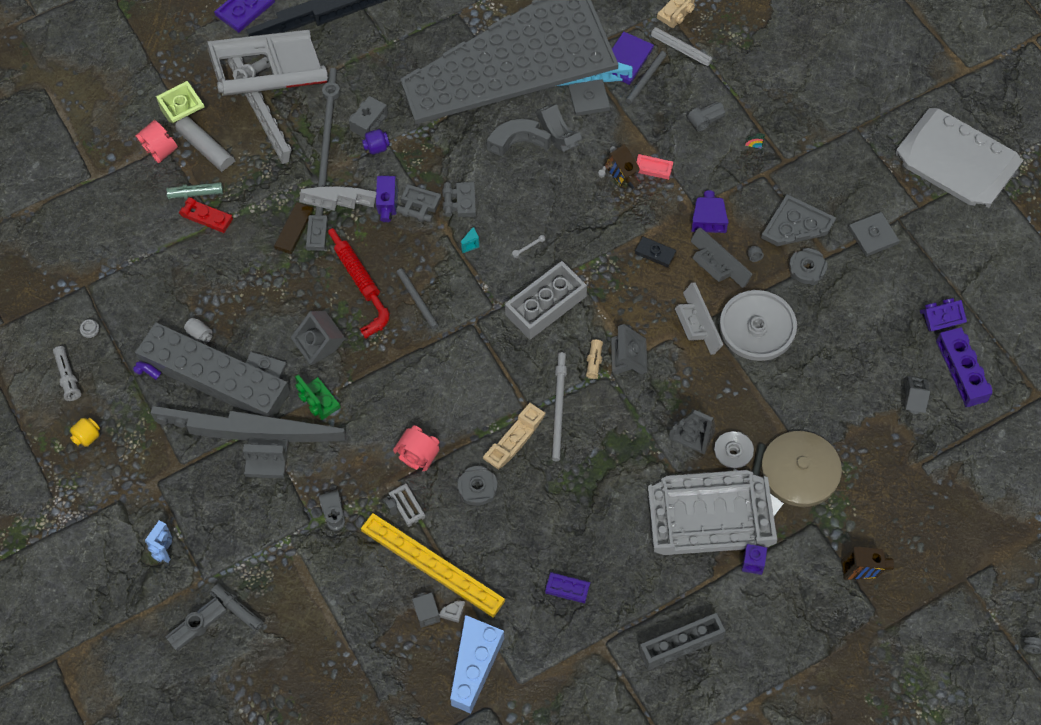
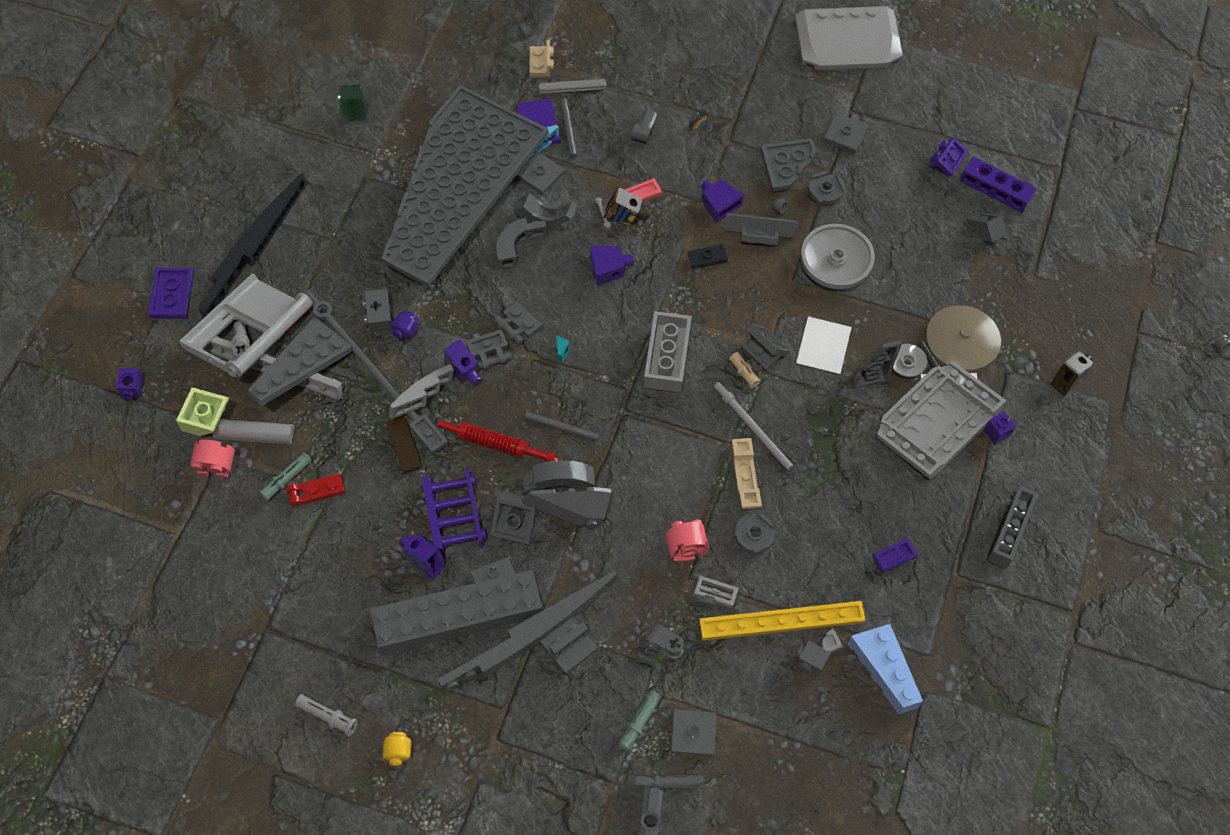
camera: 45 degrees left, 0 degrees up
light grey plate [80,319,99,338] -> none
dark purple arm [133,361,162,380] -> none
light blue bracket [145,520,172,563] -> none
light grey brick [184,318,212,344] -> none
green bracket [295,375,341,420] -> none
light grey hinge [512,235,545,258] -> none
light grey bracket [675,283,723,355] -> none
none -> dark purple brick [116,368,144,399]
none -> dark grey wing [248,316,352,406]
none -> dark purple torso [399,534,446,580]
none -> dark purple fence [421,468,486,556]
none -> dark grey wedge [521,487,611,529]
none -> dark grey arch [523,460,595,494]
none -> dark purple torso [590,246,634,285]
none -> sand green pin [618,690,661,751]
none -> dark grey plate [671,709,716,756]
none -> white sticker [796,317,851,374]

